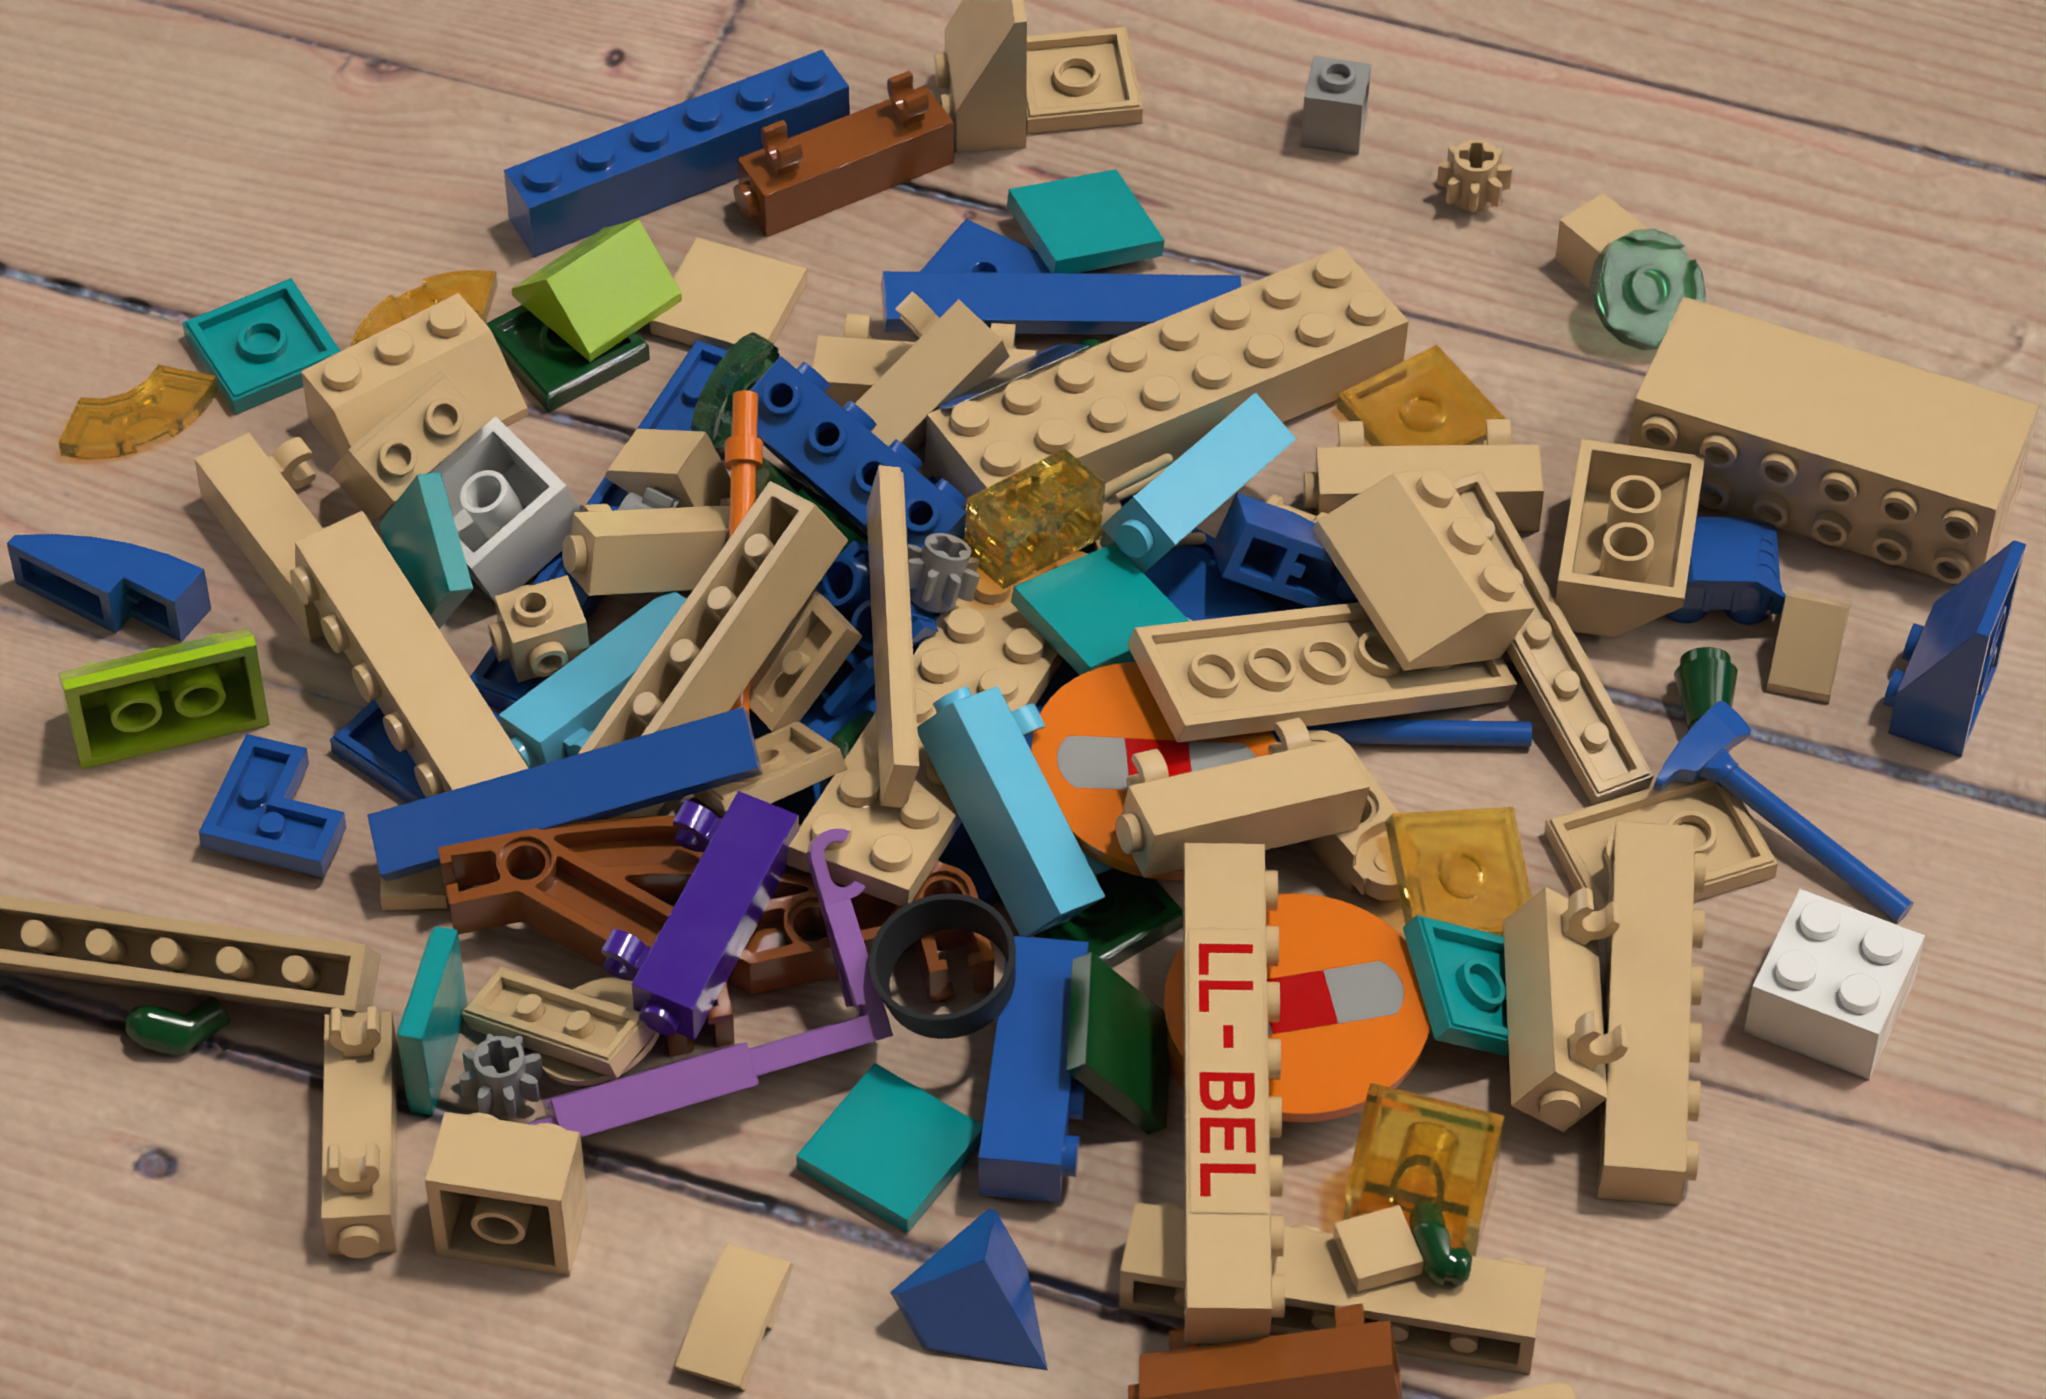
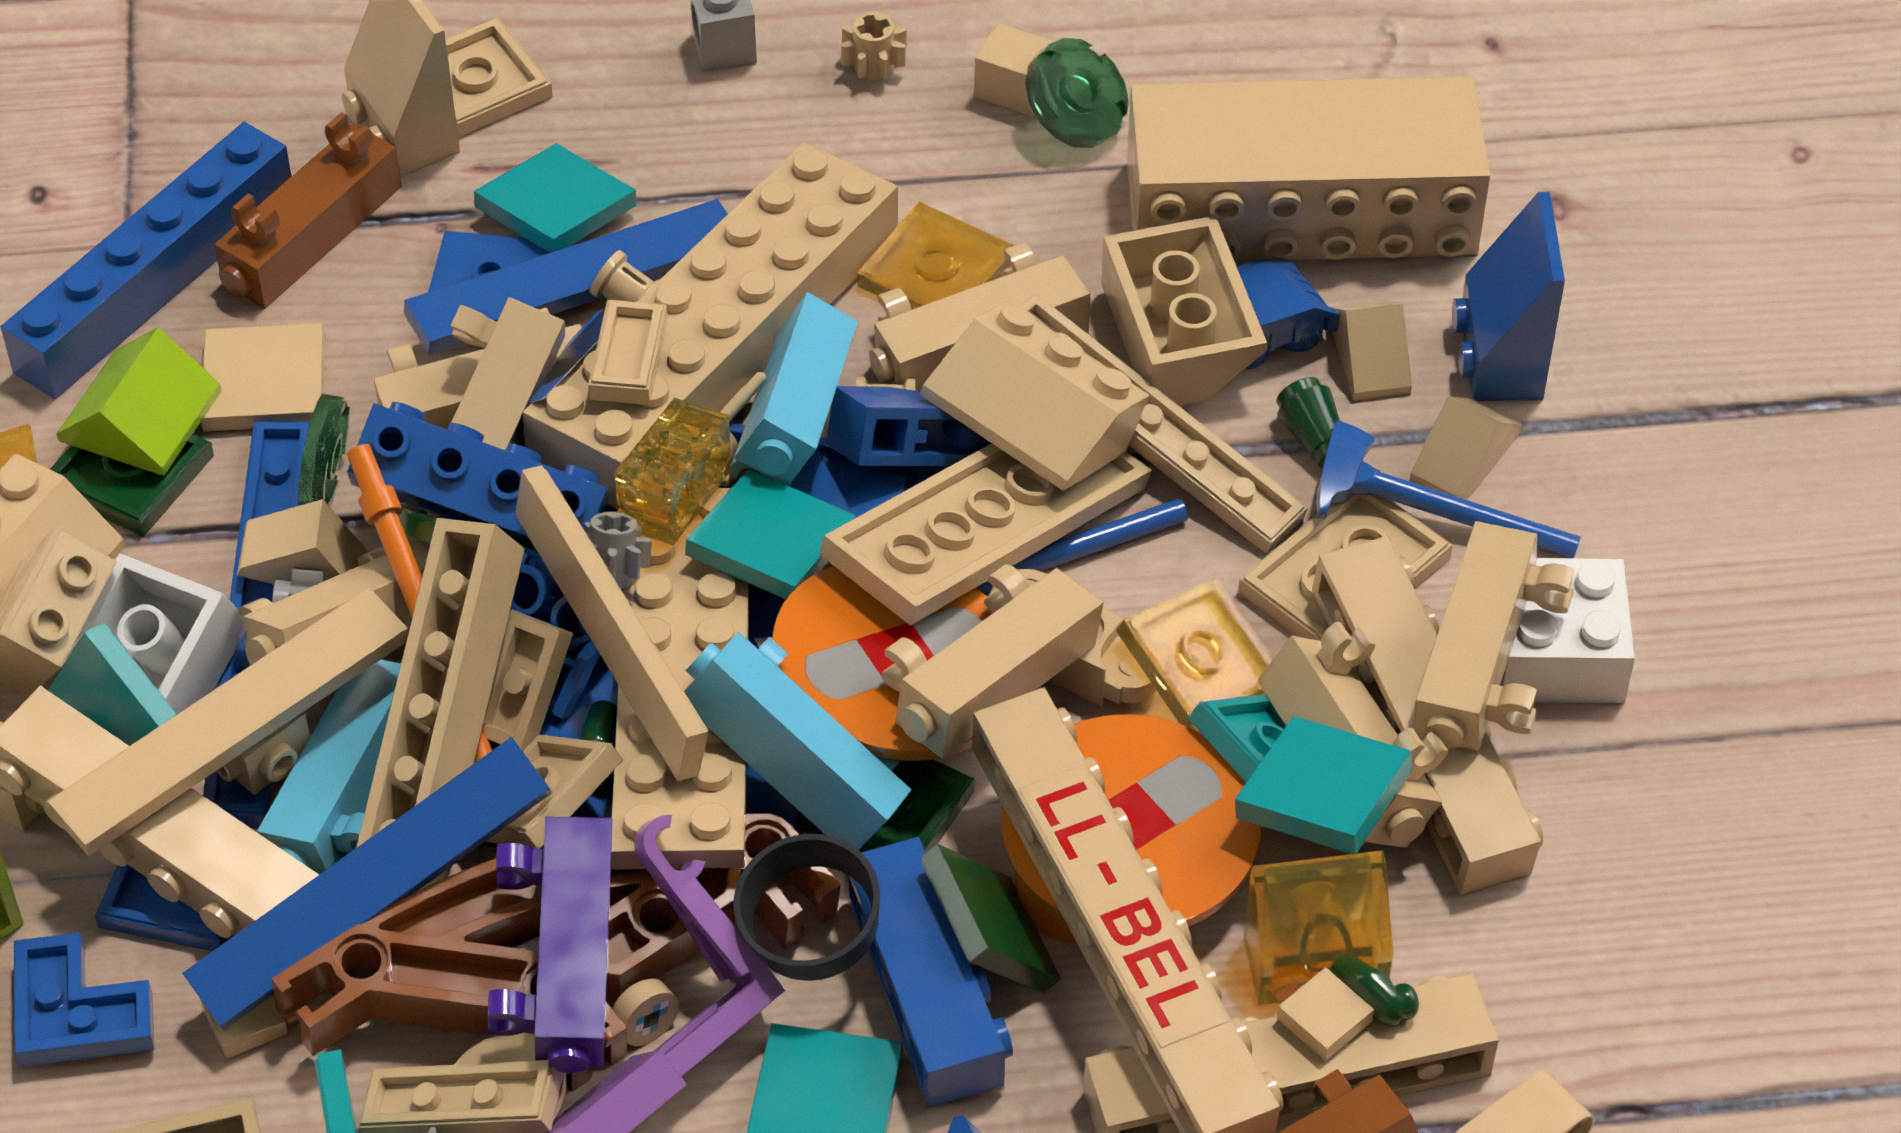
camera: 25 degrees left, 0 degrees up
none -> tan tile [47,587,409,856]
none -> tan tile [588,300,668,405]
none -> tan bush [589,250,659,302]
none -> tan tile [613,979,679,1046]
none -> teal tile [1235,716,1413,855]
none -> tan slope [1410,396,1523,500]
none -> tan brick [1416,521,1575,751]

